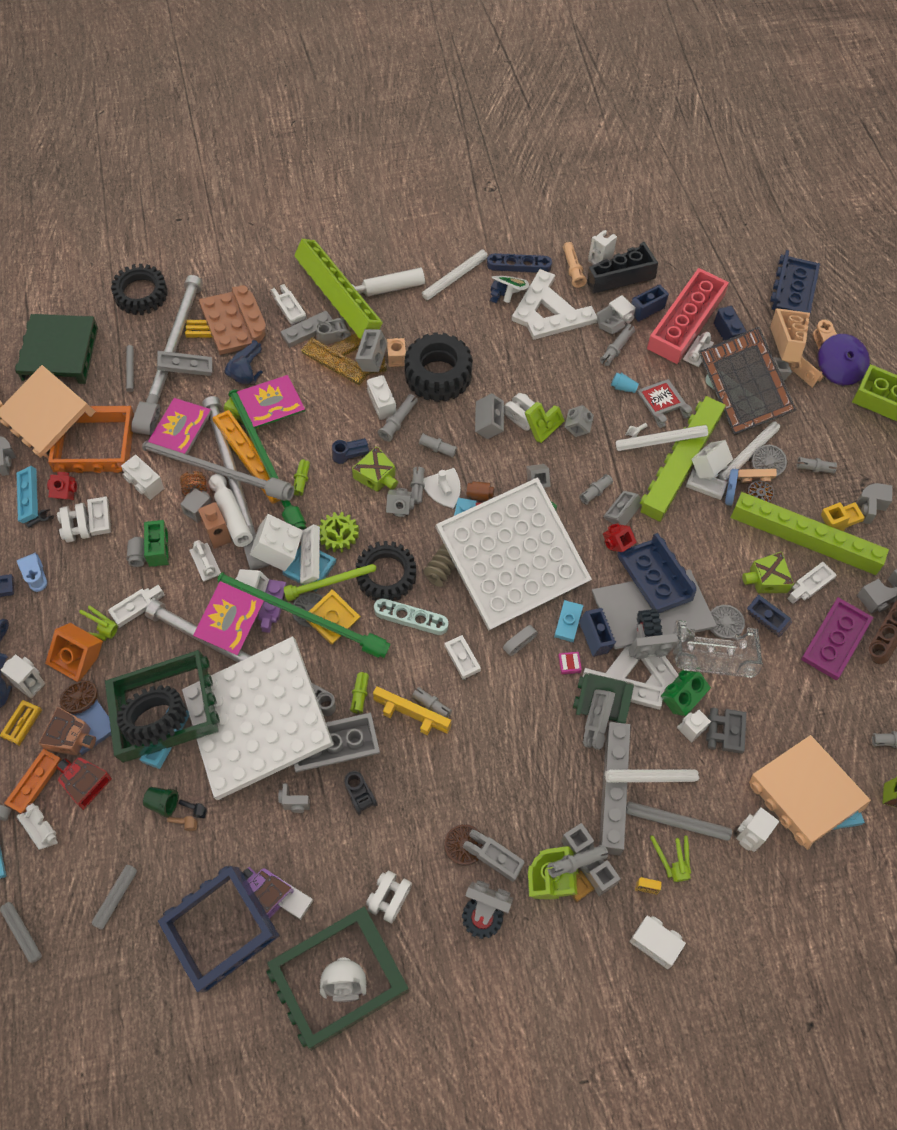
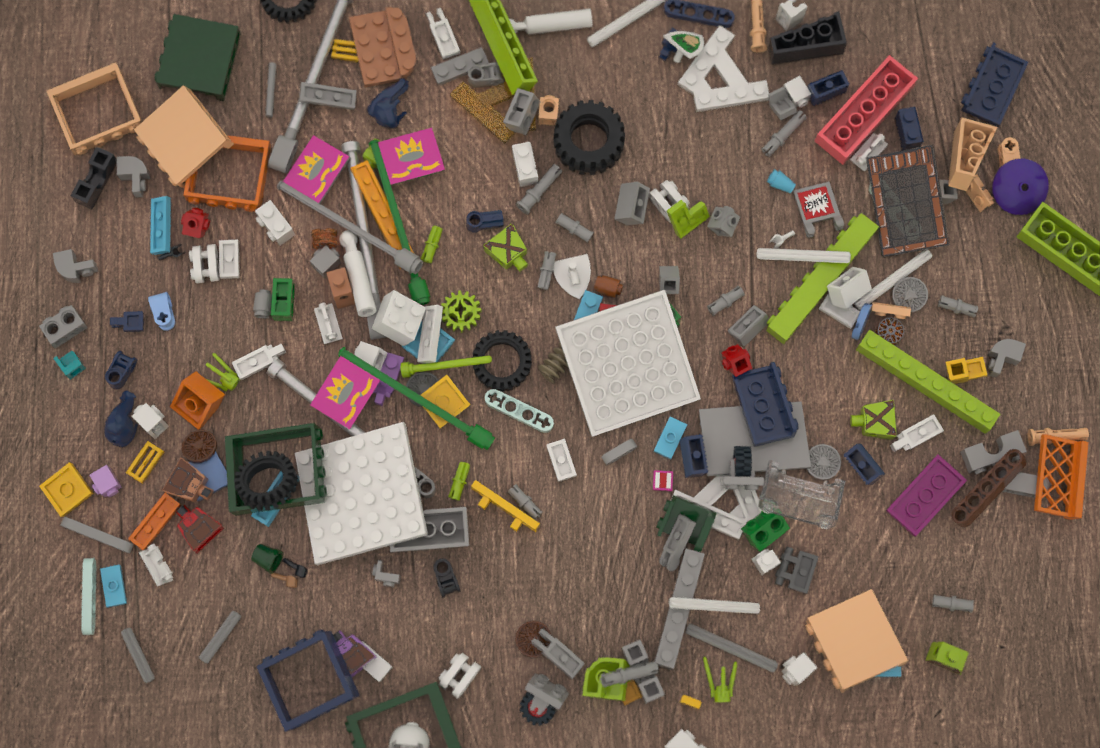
camera: 10 degrees right, 15 degrees up
light grey brick [386,488,415,517] -> none

